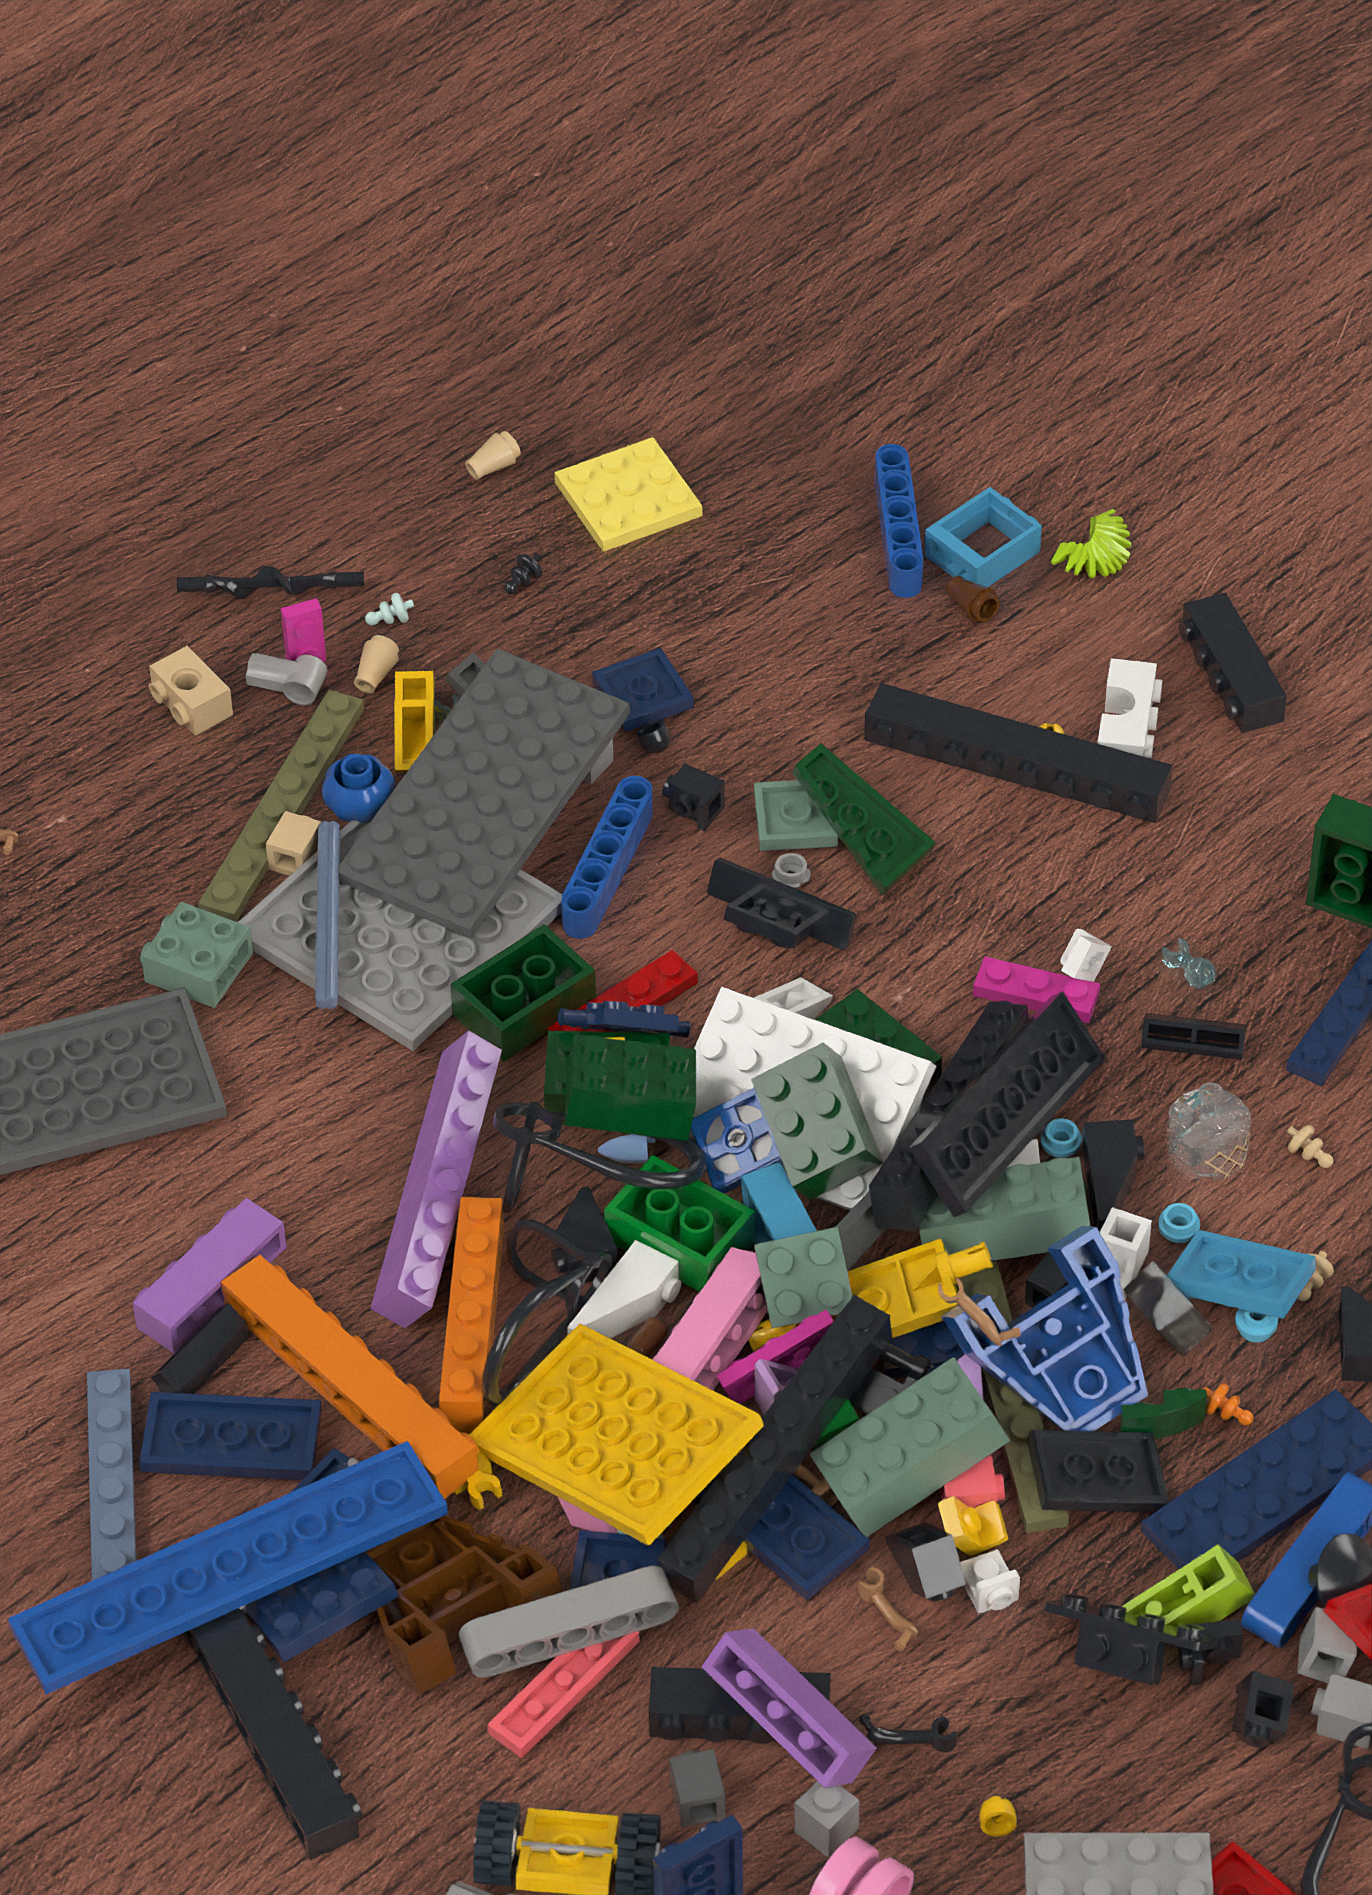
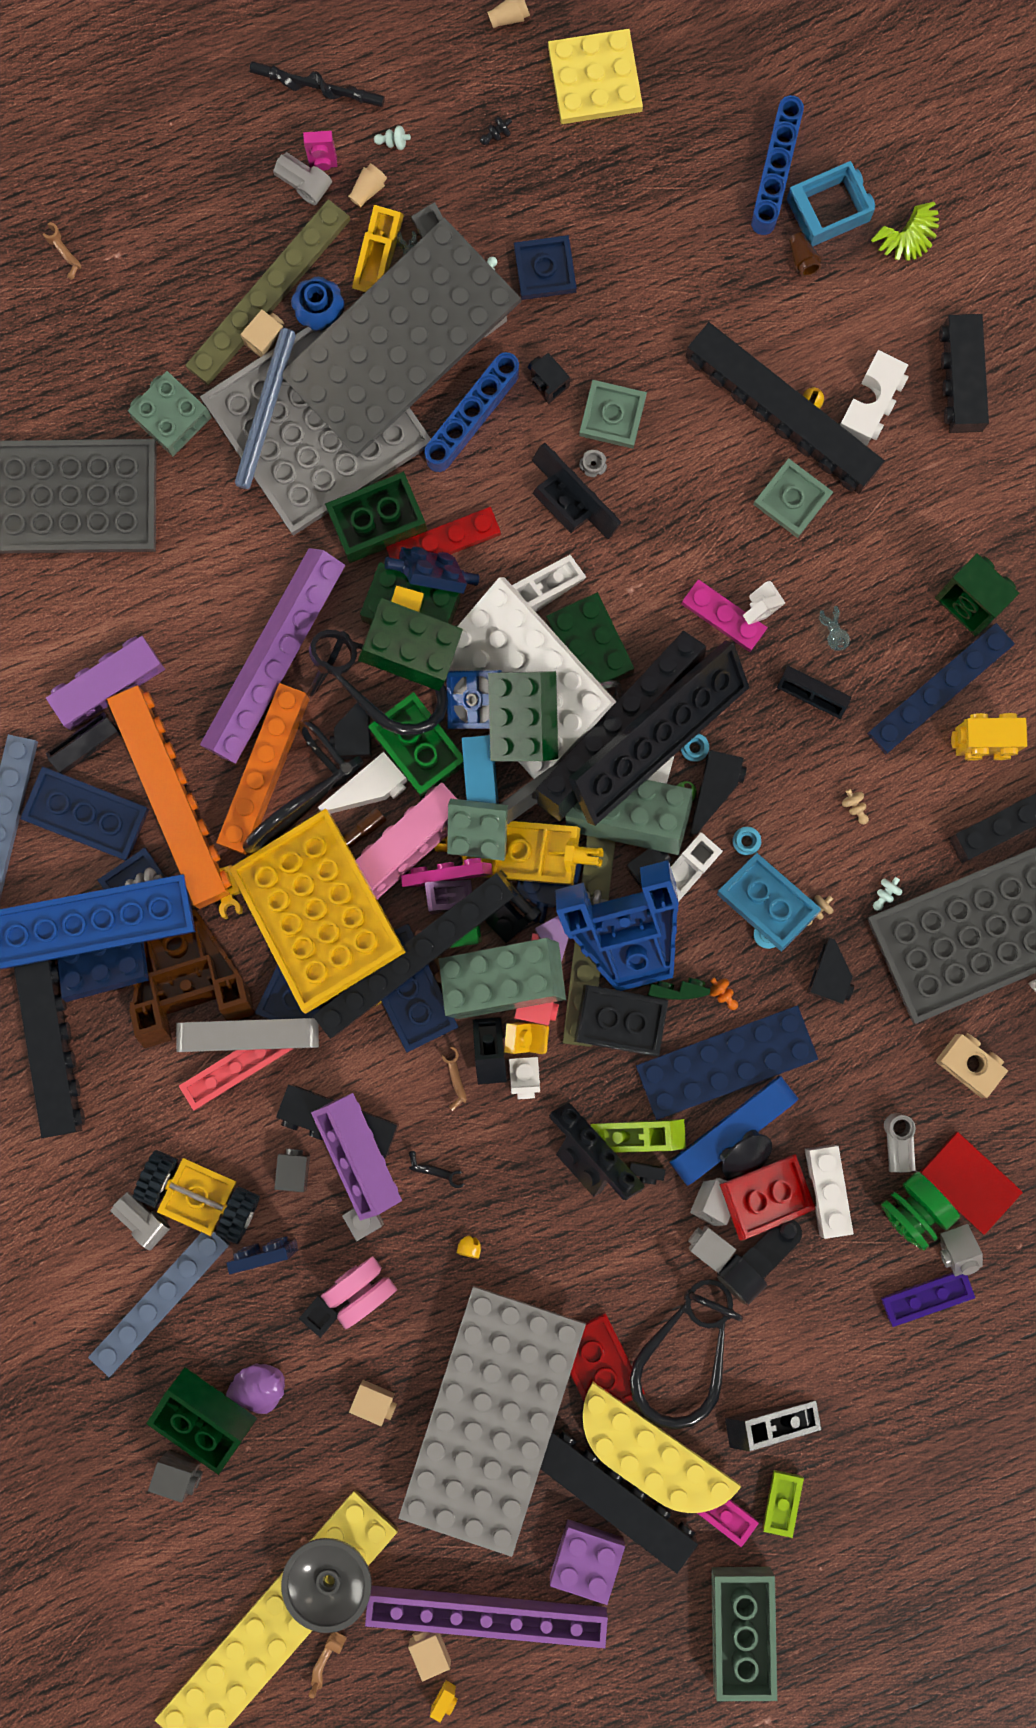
camera: 20 degrees right, 35 degrees up
tan brick [149,646,233,736] -> none
black hinge [637,721,671,753] -> none
dark green wing [793,743,936,895] -> none
medium nougat piece [938,1277,1021,1346] -> none
clear smoke slope [1122,1261,1215,1357] -> none
clear brick [1167,1082,1251,1182] -> none
black brick [1232,1671,1294,1748] -> none
none -> sand green plate [753,458,833,538]

